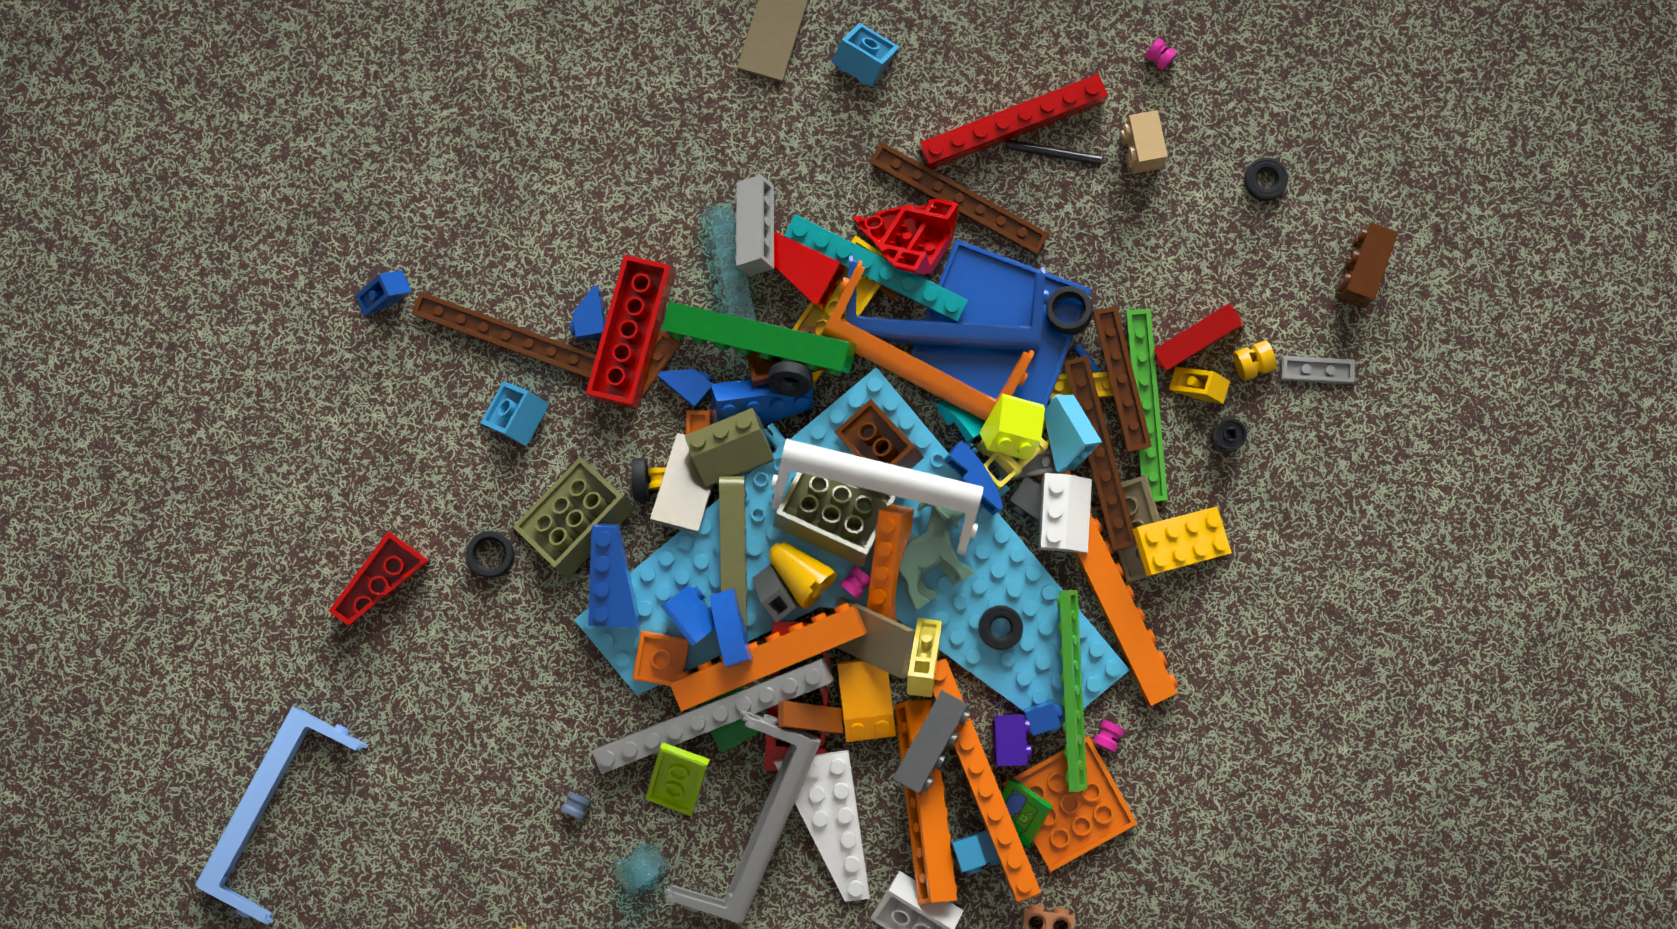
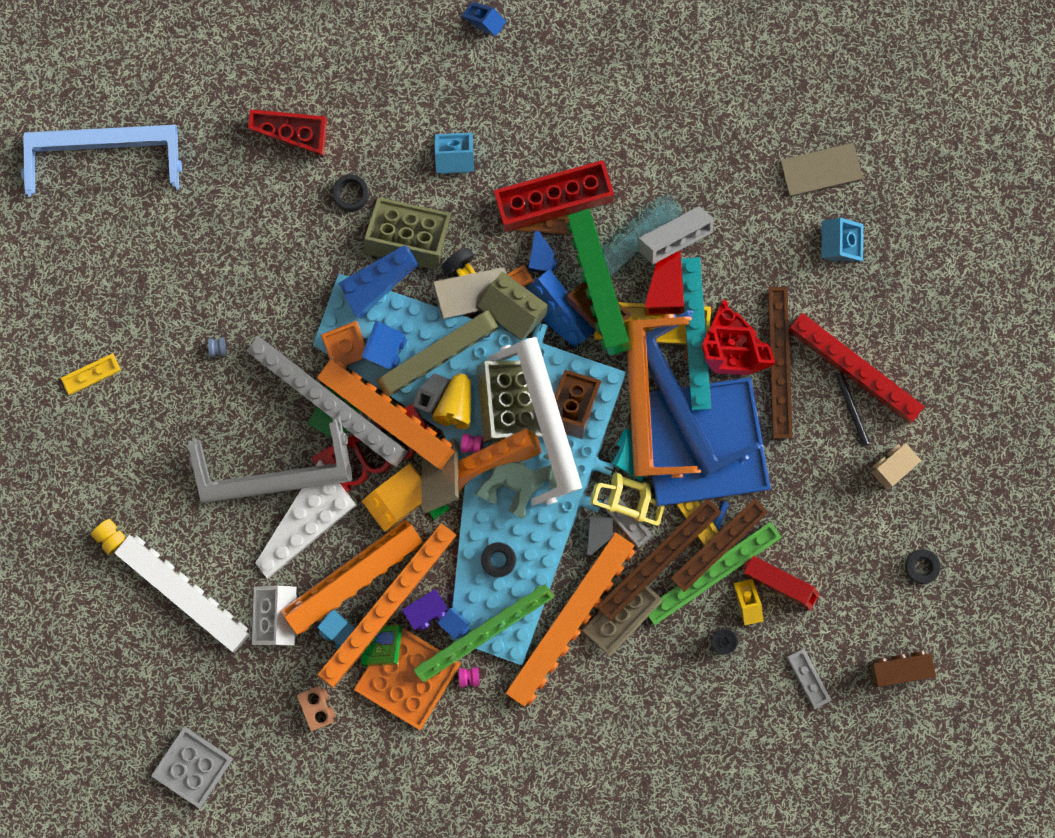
camera: 60 degrees right, 0 degrees up
reddish brown plate [411,291,596,379] -> none
blue slope [570,285,606,342] -> none
clear light blue brick [613,841,671,898] -> none
lime tile [645,742,710,816] -> none
blue slope [710,589,753,668] -> none
black tyre [768,361,813,397] -> none
dark orange tile [778,701,843,734] -> none
dark grey brick [892,690,971,795] -> none
light yellow slope [907,618,942,697] -> none
blue slope [943,441,1003,515] -> none
neon yellow slope [979,394,1045,461] -> none
white slope [1038,473,1092,553] -> none
medium azure slope [1044,395,1102,473] -> none
black tyre [1046,286,1092,335] -> none
yellow plate [1132,507,1232,576] -> none
dark pink wheel [1144,38,1177,71] -> none
yellow wheel [1233,340,1277,381] -> none

